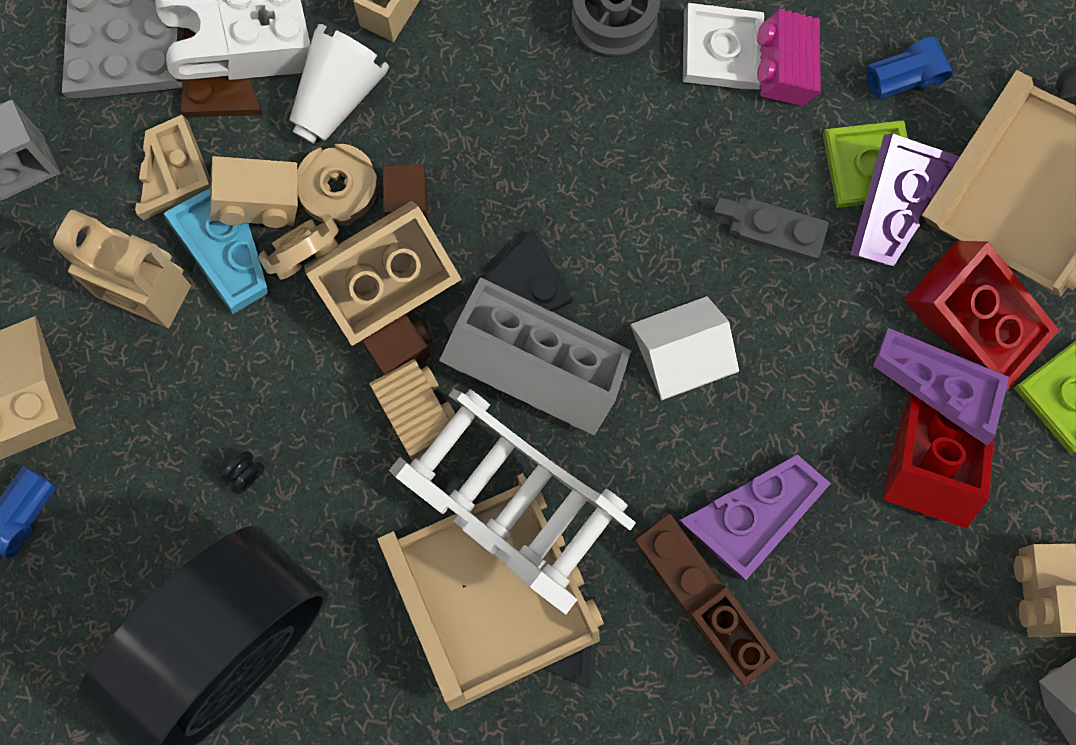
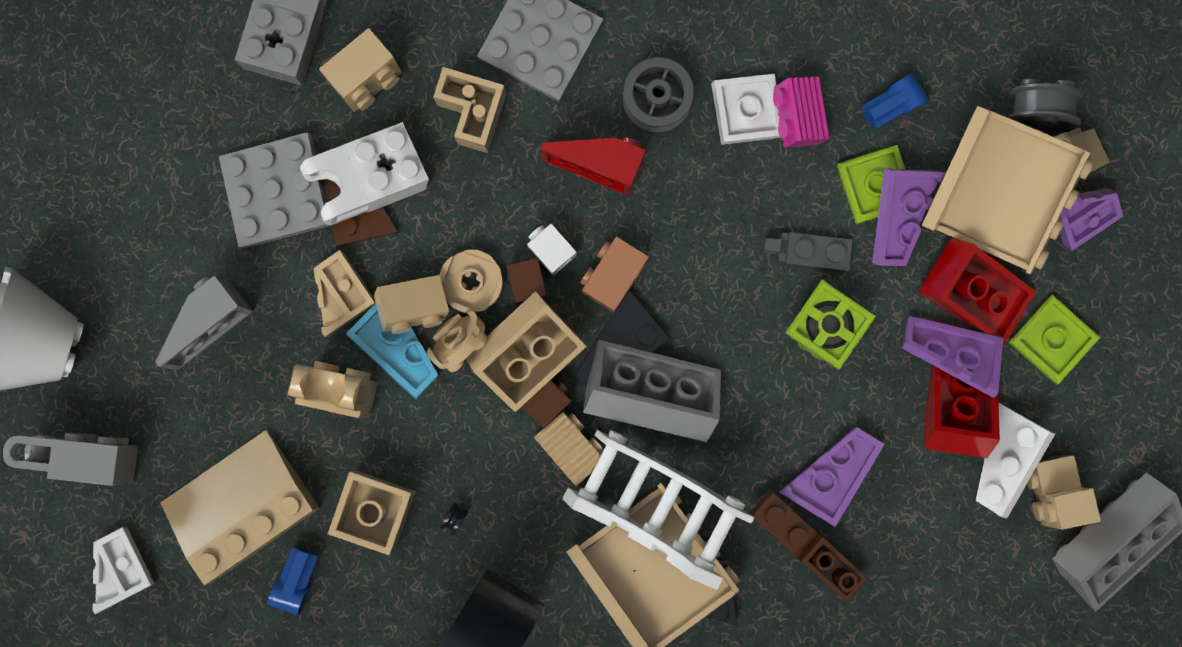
camera: 10 degrees left, 10 degrees up
white cone [289,24,389,144] -> none
white slope [630,296,739,401] -> none
none -> tan brick [328,471,416,556]
none -> white brick [527,224,577,276]
none -> red slope [540,137,646,196]
none -> nougat brick [580,236,649,313]
none -> lime piece [785,279,876,370]
none -> white wing [976,403,1055,518]

